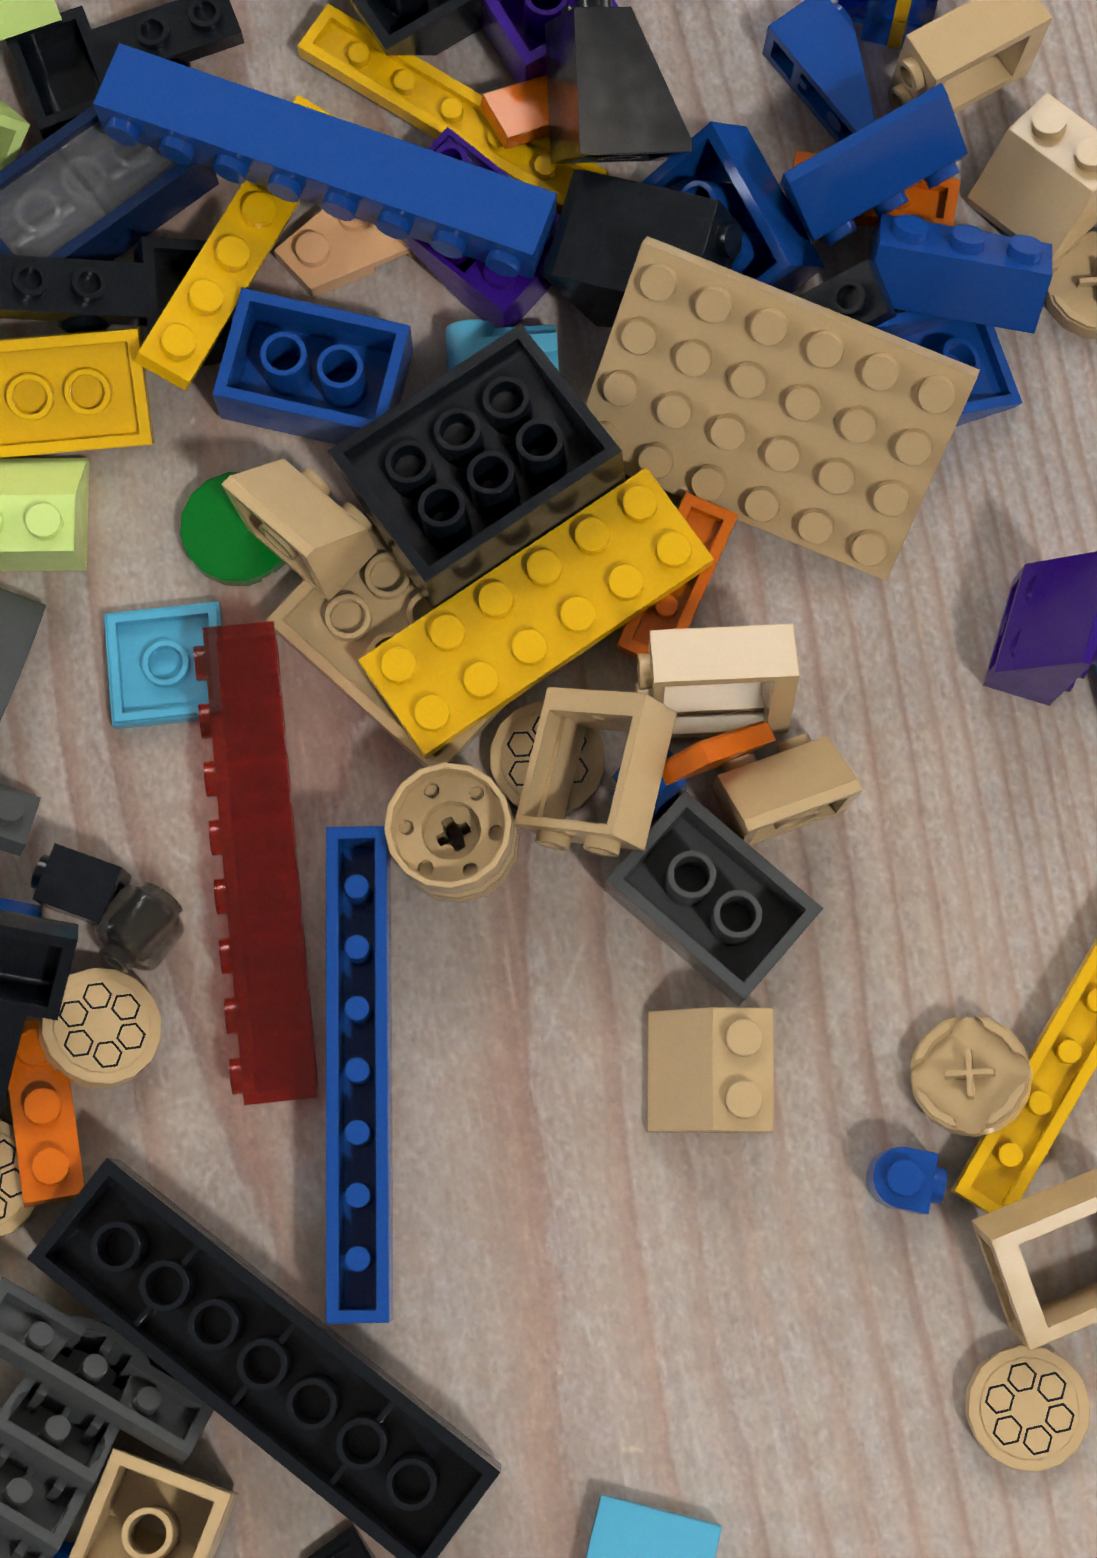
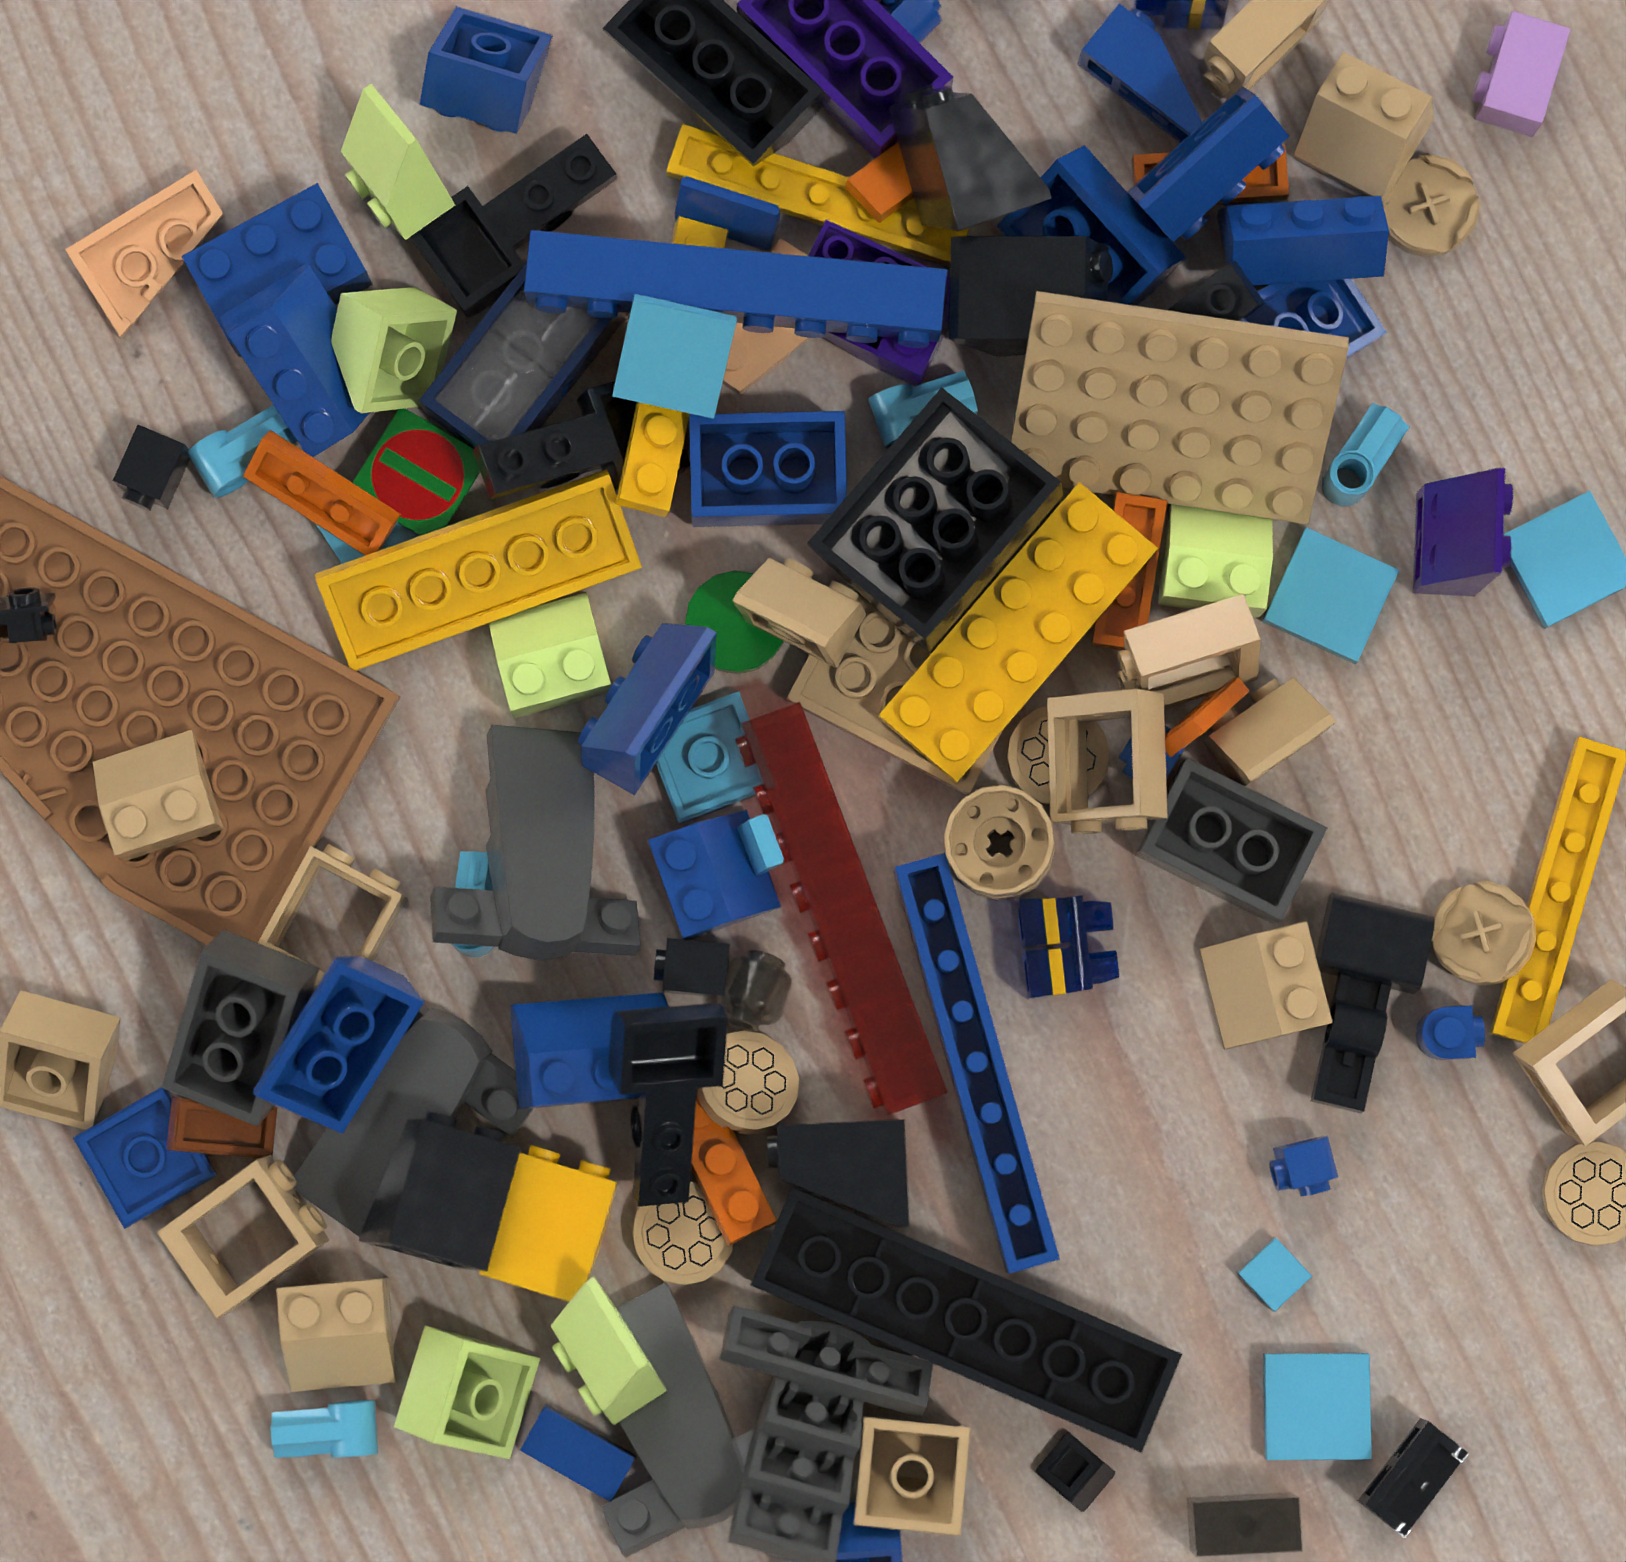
camera: 15 degrees left, 5 degrees up
none -> blue slope [578,623,717,796]
none -> medium azure tile [612,294,737,419]
none -> blue slope [648,810,781,940]
none -> blue slope [675,176,781,251]
none -> medium azure tile [737,814,784,876]
none -> black slope [767,1119,909,1227]
none -> clear blue hips [1017,895,1119,1000]
none -> yellowish green slope [1158,504,1273,618]
none -> medium azure tile [1237,1237,1312,1312]
none -> medium azure tile [1262,527,1399,664]
none -> blue plate [1269,1136,1338,1197]
none -> black plate [1311,892,1435,1113]
none -> medium azure piece [1322,403,1410,506]

